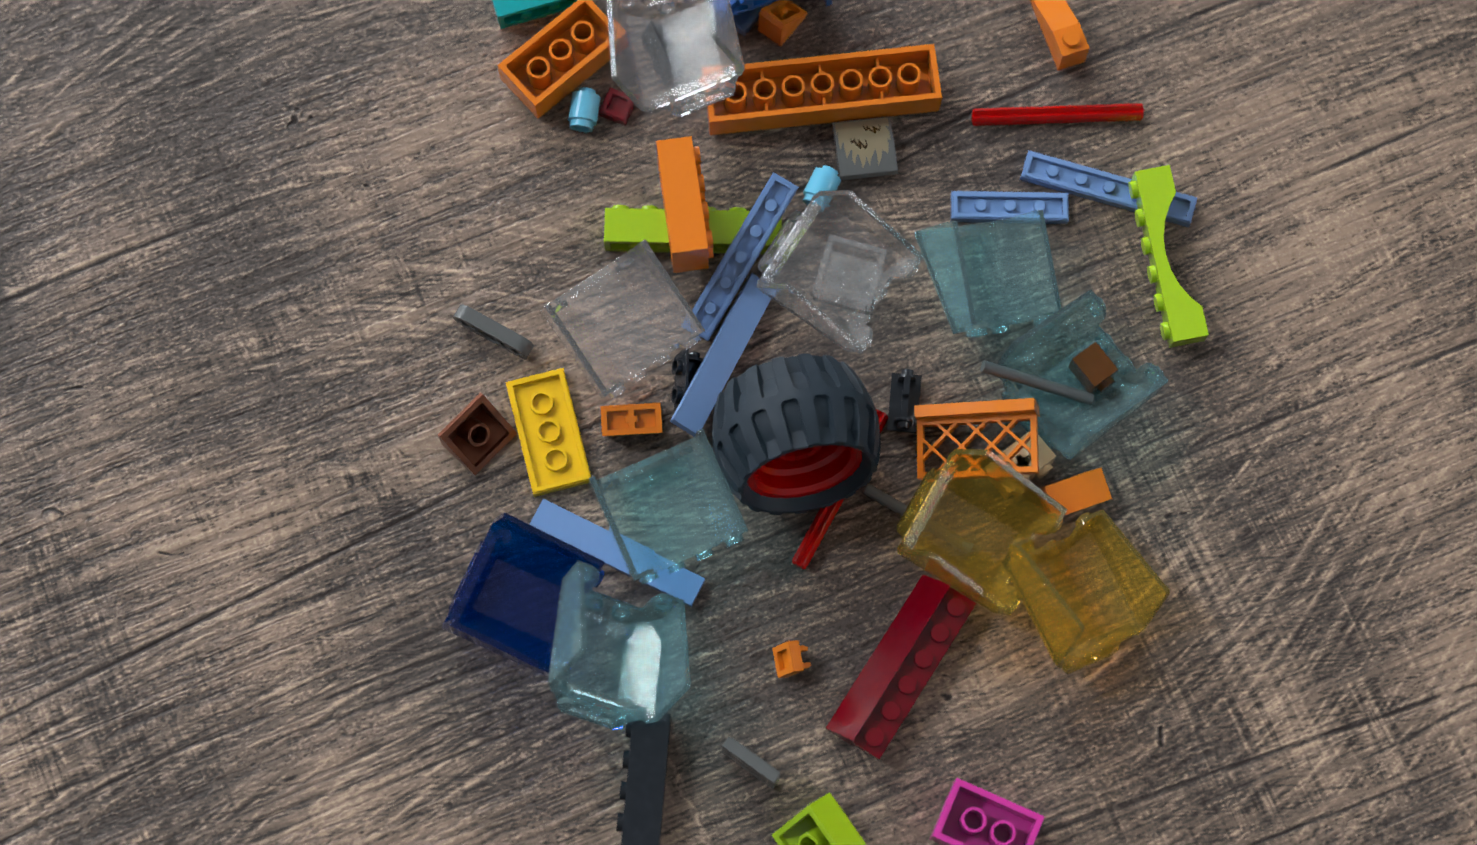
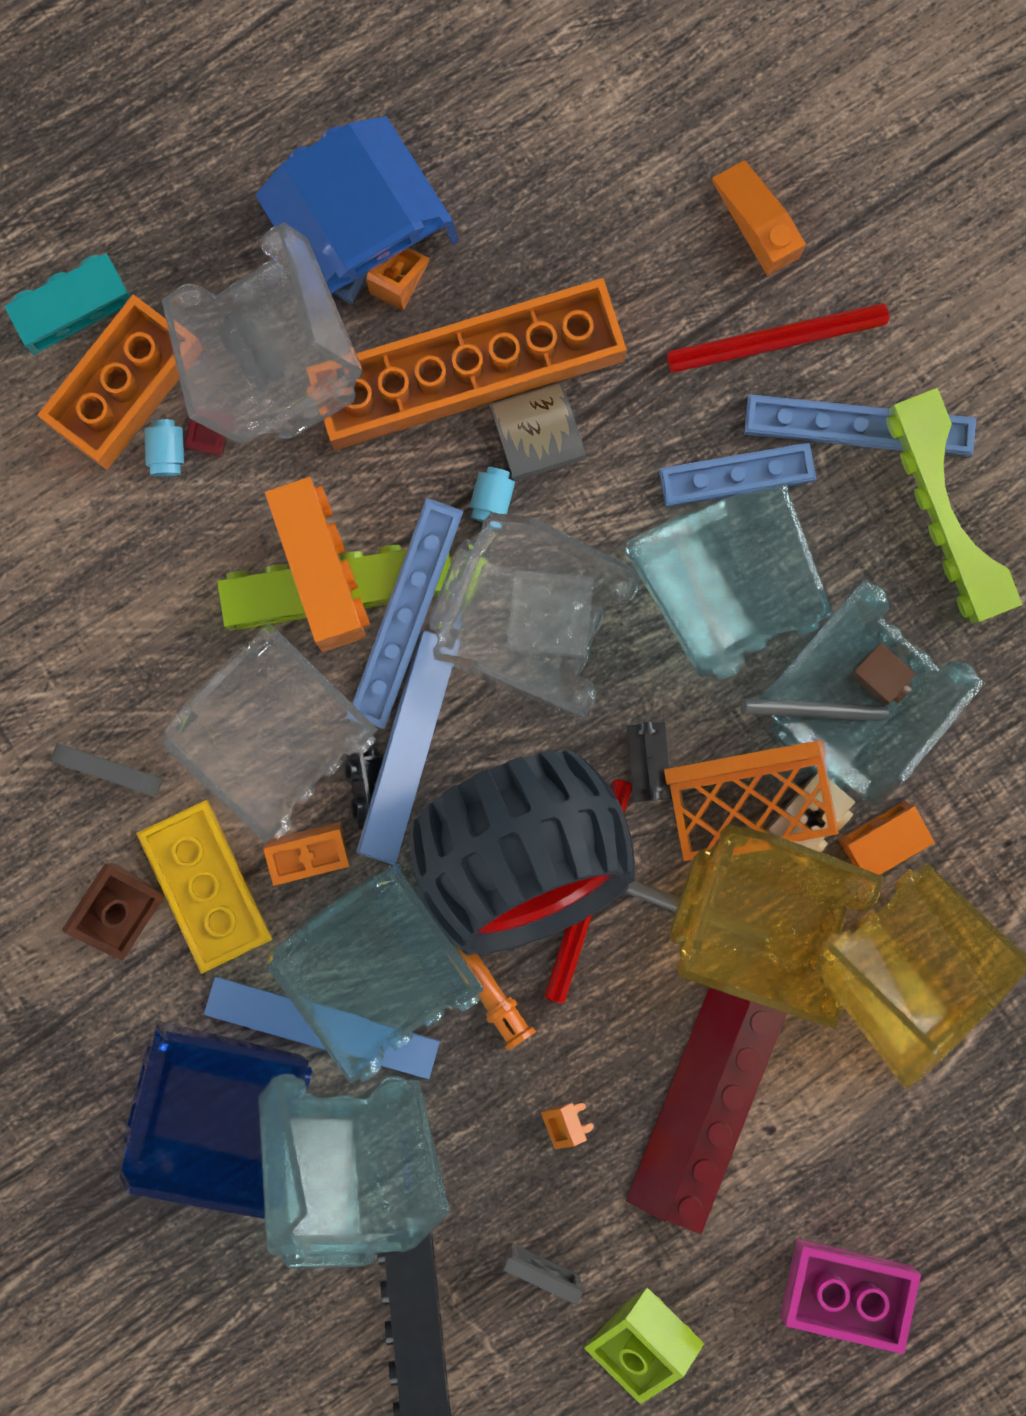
camera: 10 degrees left, 10 degrees up
none -> orange pin [447,945,536,1051]

